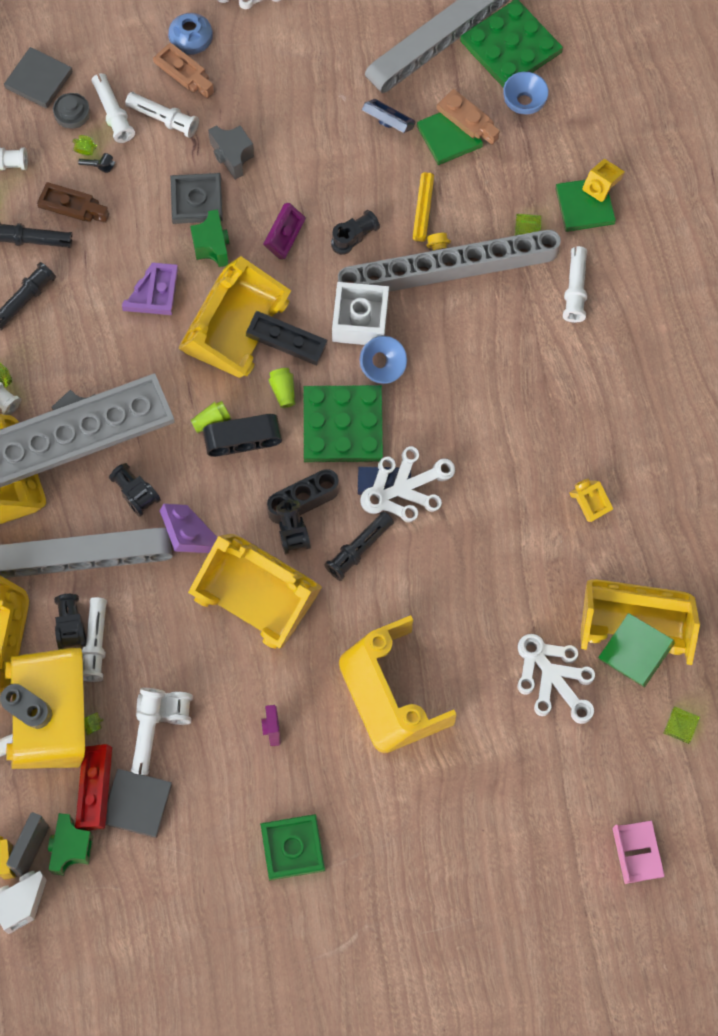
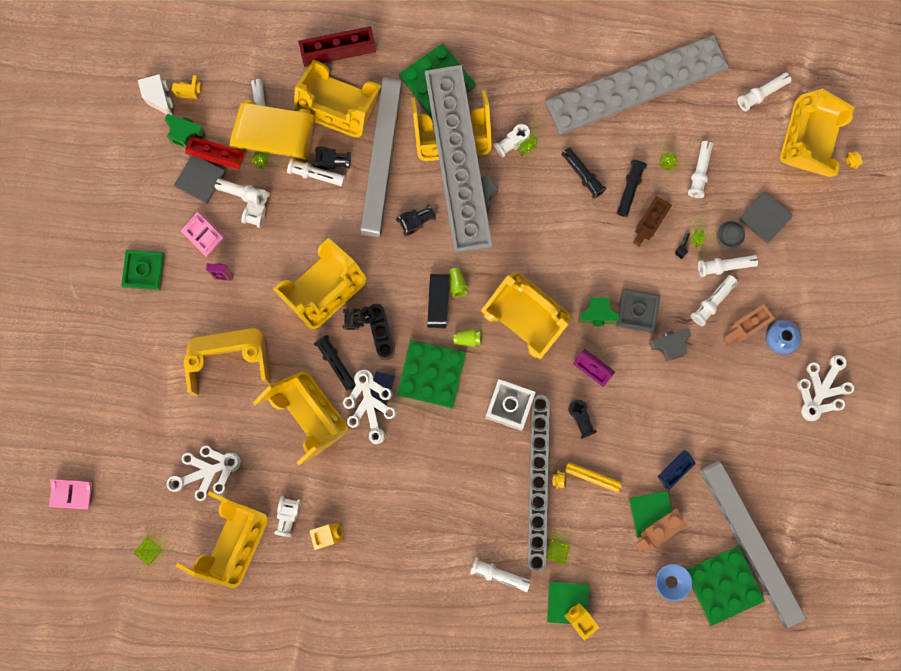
camera: 105 degrees right, 10 degrees up
dark grey plate [0,684,52,729] -> none
dark grey tile [6,812,50,877] -> none
medium lavender wing [122,263,178,315] -> none
medium lavender wing [160,504,217,553] -> none
black plate [246,311,328,366] -> none
medium blue piece [359,336,407,384] -> none
tile [598,613,675,688] -> none
none -> bright pink piece [181,212,227,257]
none -> yellow windscreen [253,371,348,465]
none -> white connector [274,496,301,537]

